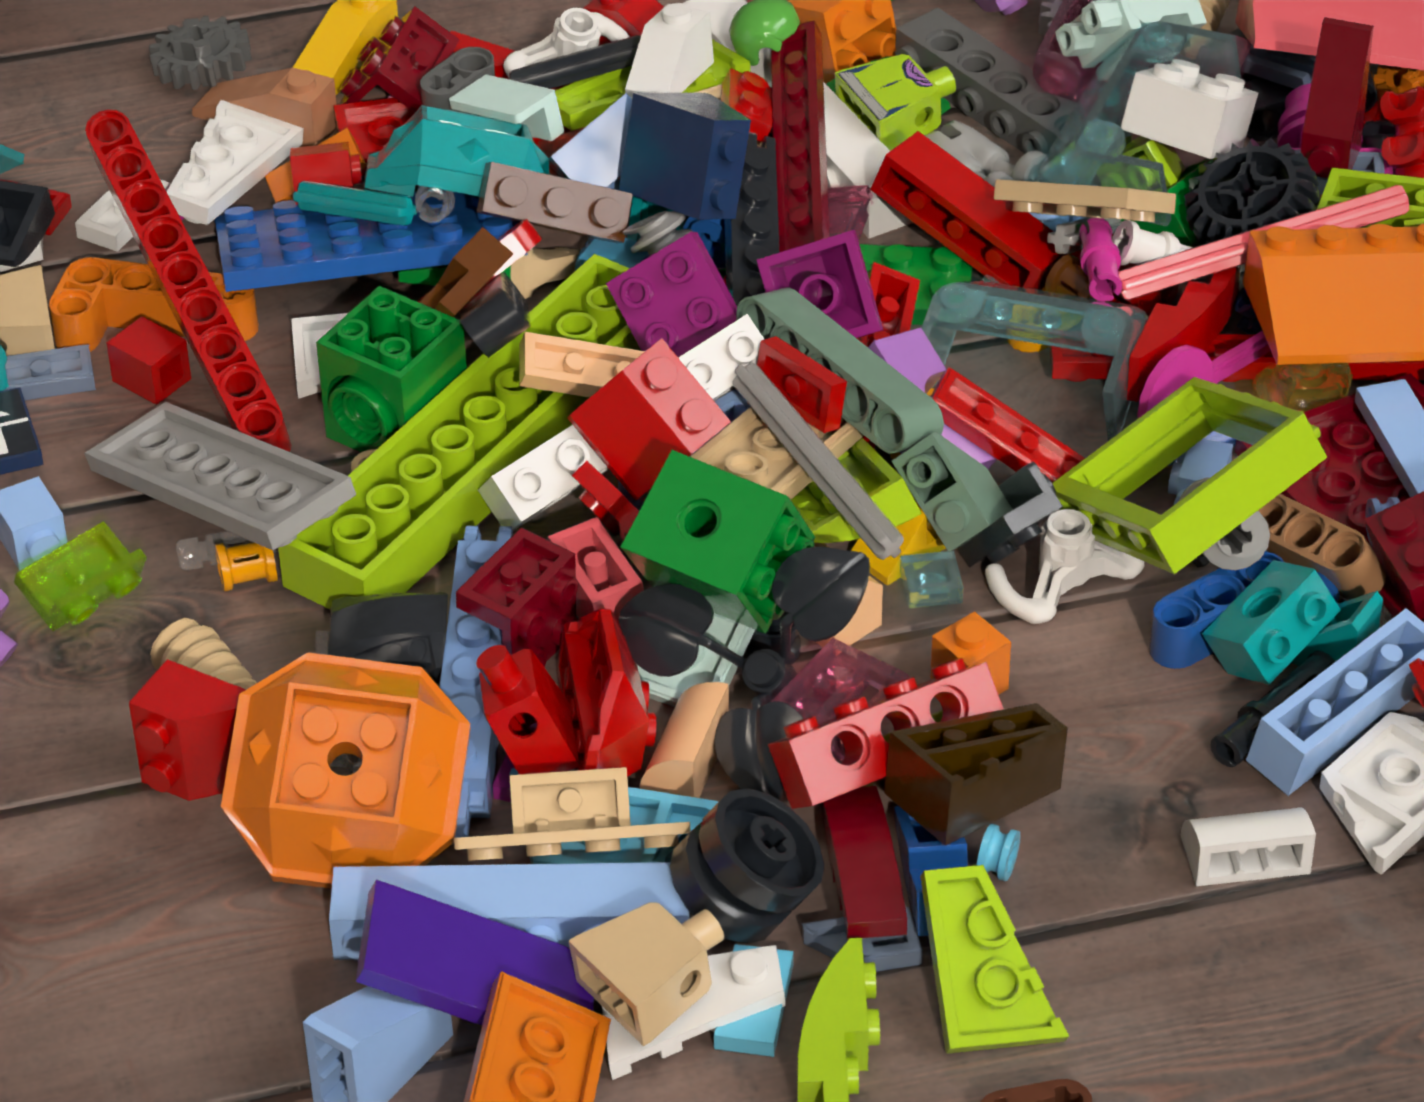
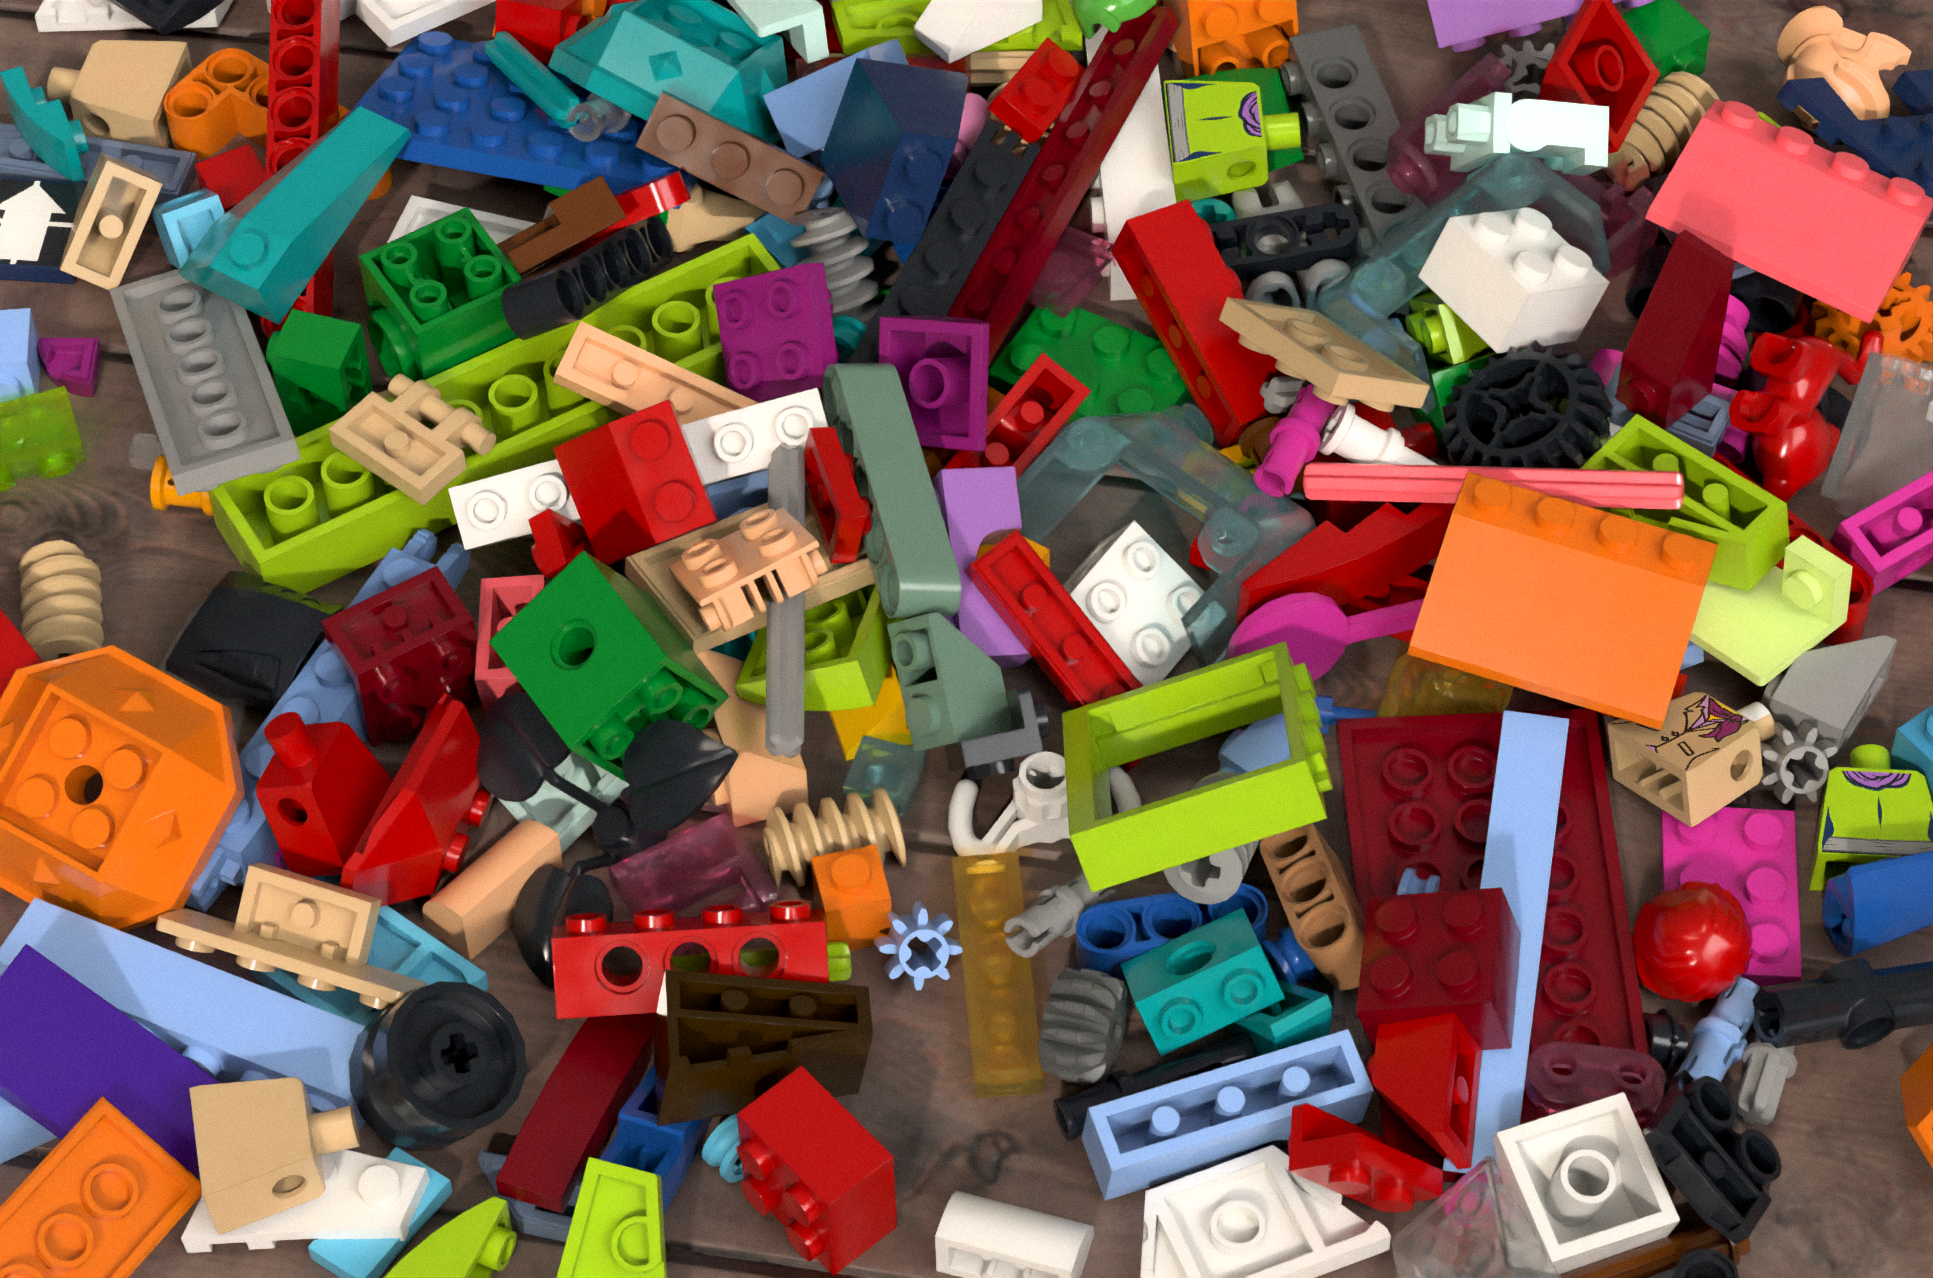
camera: 25 degrees right, 10 degrees up
none -> magenta tile [38,338,102,397]
none -> tan slope [59,152,163,290]
none -> medium azure brick [151,188,225,269]
none -> teal wedge [179,106,411,325]
none -> green brick [266,309,374,436]
none -> tan plate [329,374,496,506]
none -> light nougat hinge [668,507,828,632]
none -> red brick [736,1065,897,1276]
none -> tan piece [763,788,906,891]
none -> light blue gear [874,901,962,990]
none -> clear yellow plate [952,852,1044,1098]
none -> light grey pin [1004,871,1117,958]
none -> dark grey gear [1037,967,1130,1085]
none -> white bracket [1062,520,1220,687]
none -> black beam [1208,203,1360,281]

